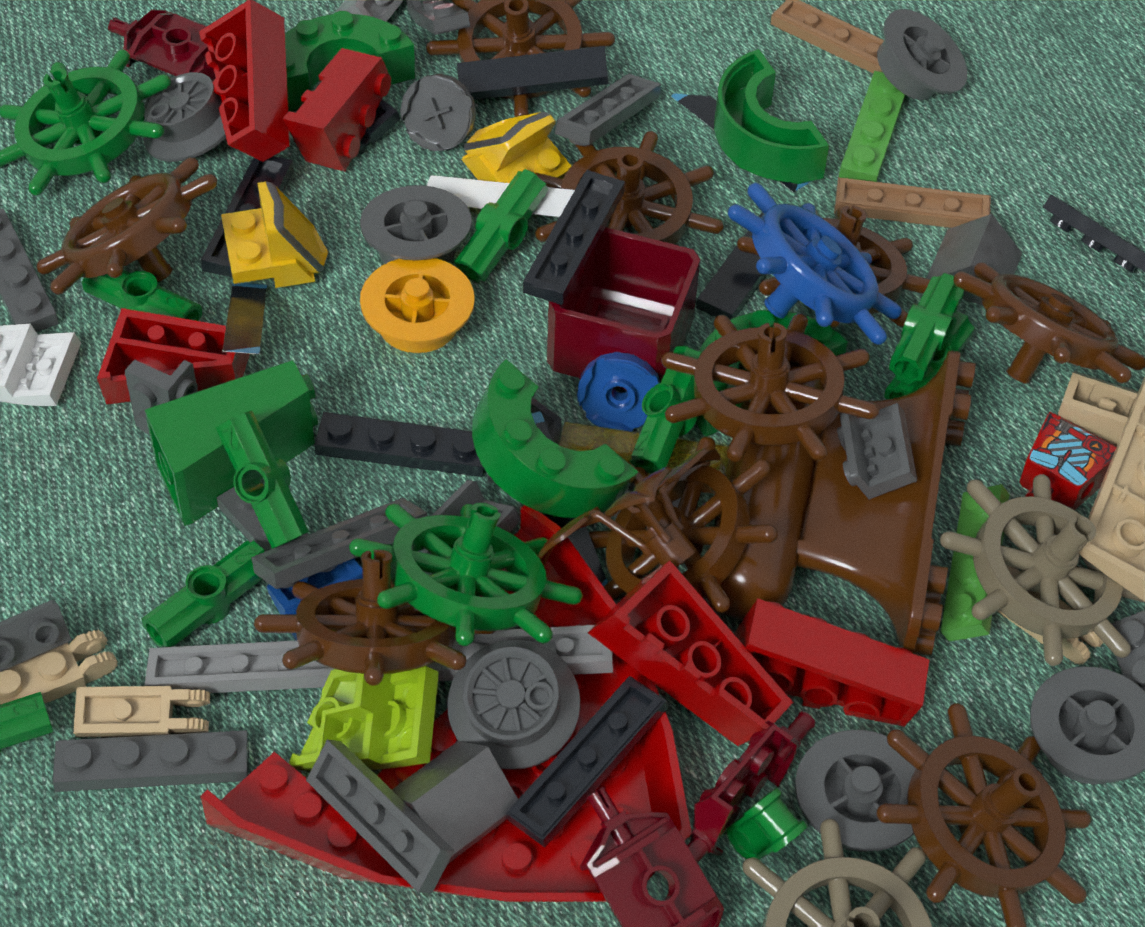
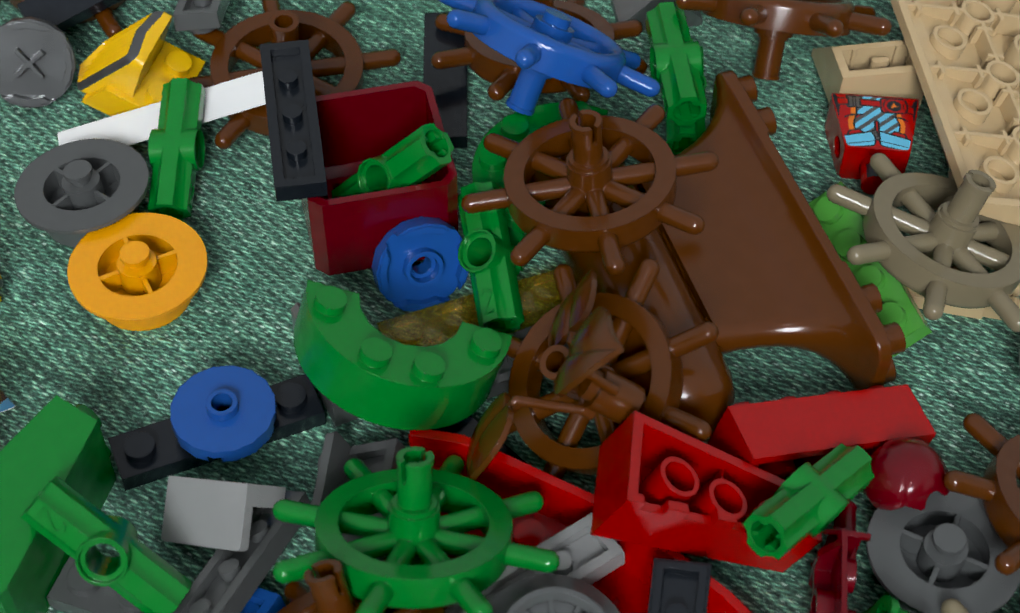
camera: 30 degrees left, 0 degrees up
dark grey bracket [837,403,917,499] -> none
none -> light grey panel [161,475,286,552]
none -> blue plate [170,365,277,462]
none -> green piece [331,123,455,199]
none -> green piece [743,444,875,560]
none -> dark red hair [863,437,950,511]

